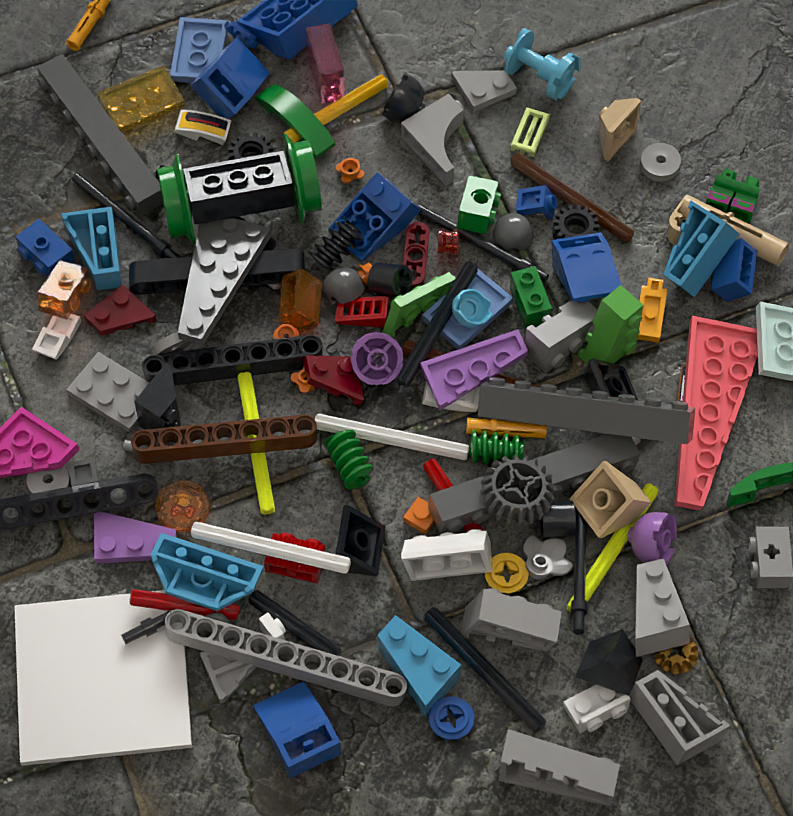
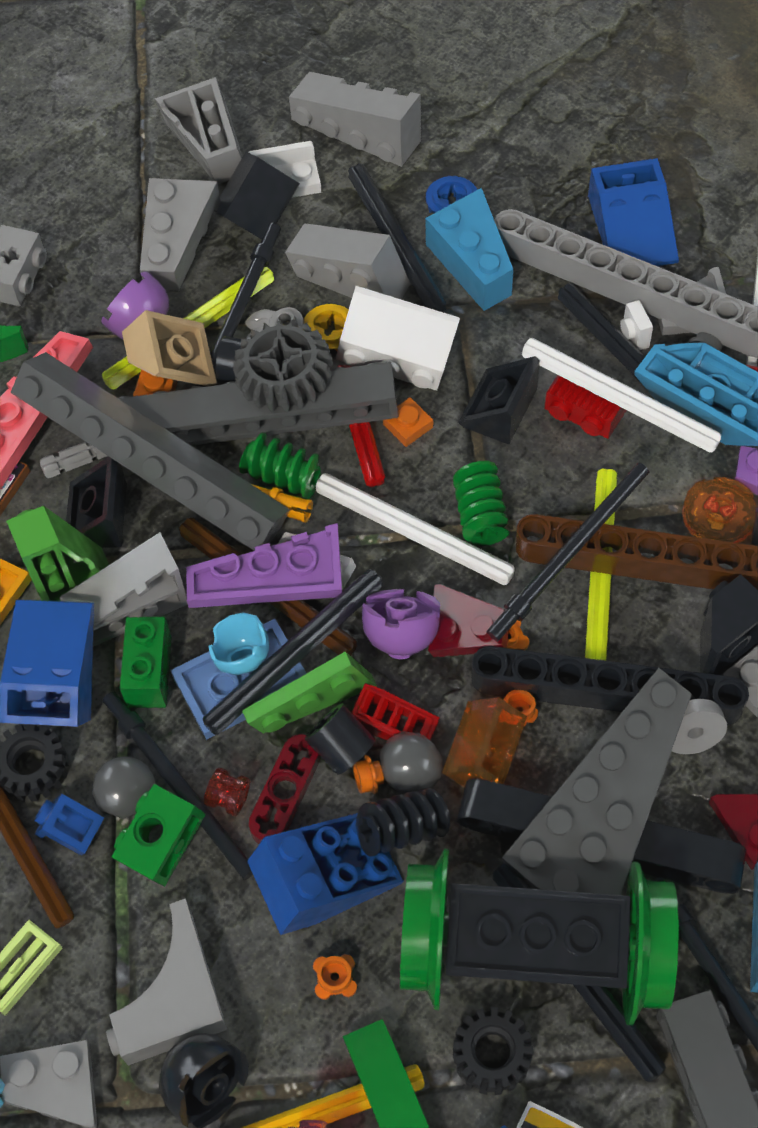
camera: 160 degrees left, 0 degrees up
none -> black bar [486,463,650,642]

